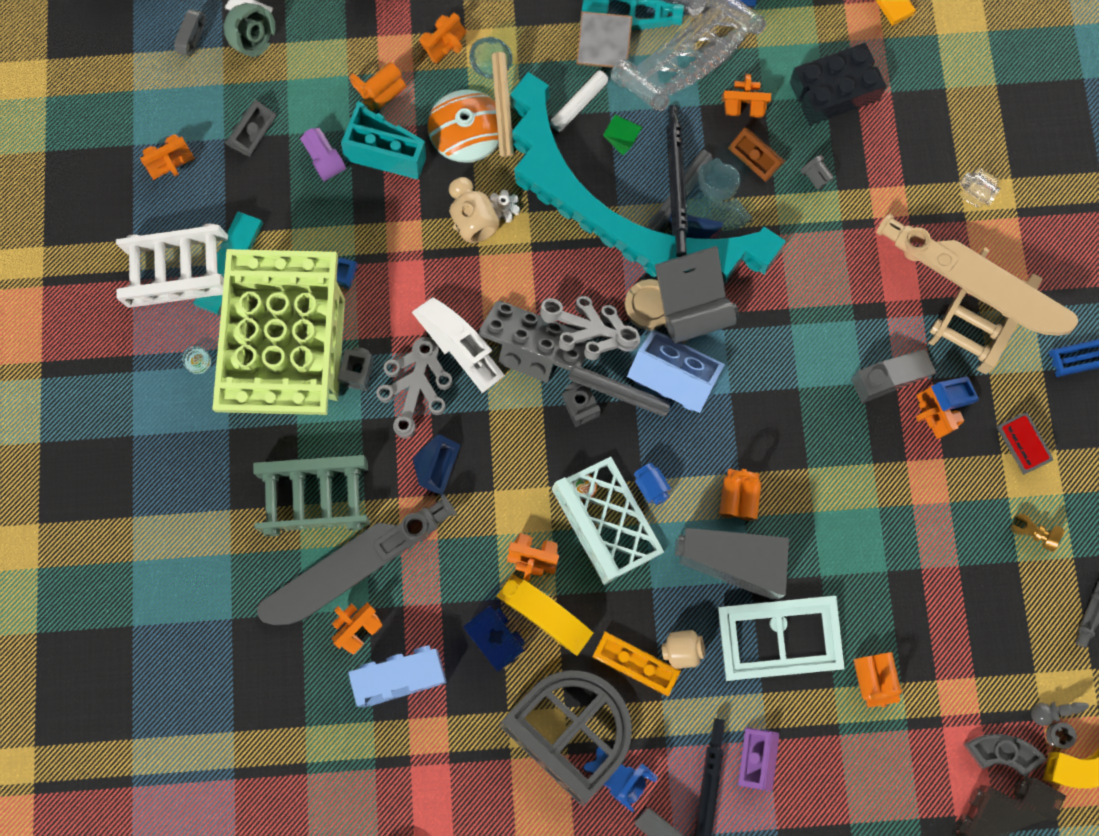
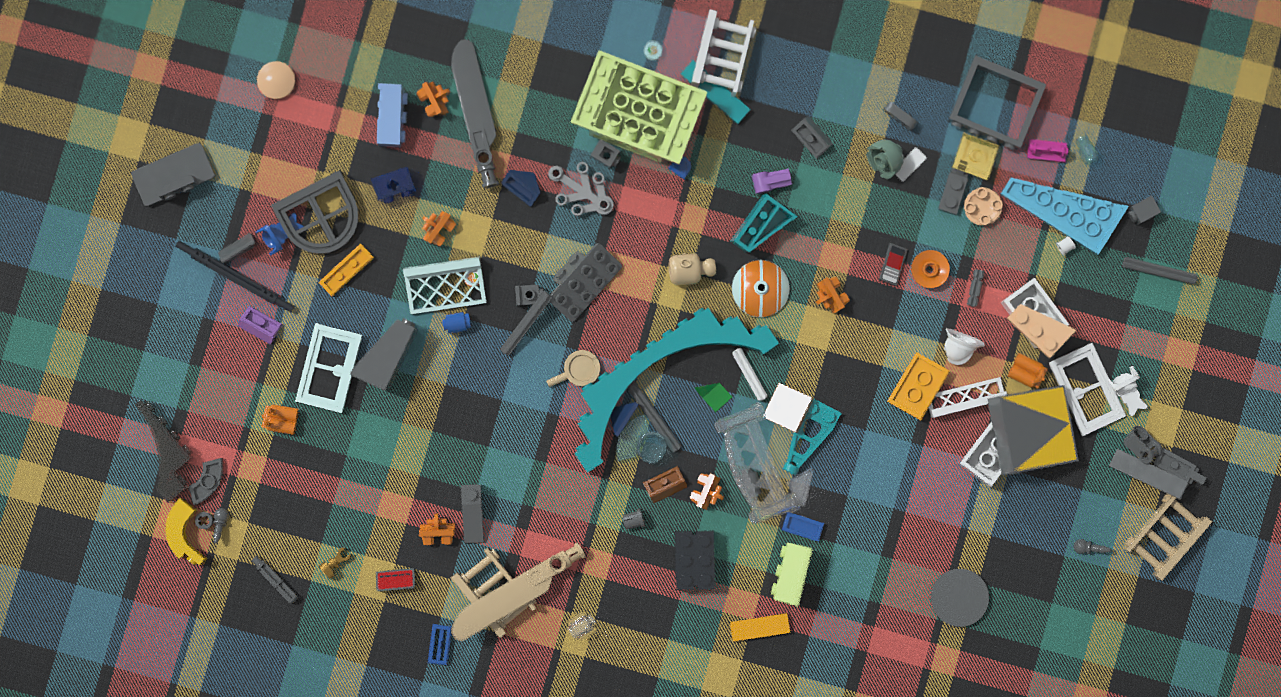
camera: 105 degrees right, 10 degrees up
orange hips [140,134,195,180] -> none
sand green fence [254,455,370,536] -> none
orange piece [349,62,406,112] -> none
white slope [412,297,505,393] -> none
clear light blue hair [469,37,513,80] -> none
white plant [489,190,520,223] -> none
tan axle [492,52,514,157] -> none
yellow arch [496,574,593,656] -> none
light grey plant [540,296,640,360] -> none
light blue slope [627,329,725,413] -> none
dark grey door [655,246,739,344] -> none
tan head [662,630,705,669] -> none
black axle [666,105,688,257] -> none
orange piece [719,468,761,521] -> none
blue tile [931,376,979,411] -> none

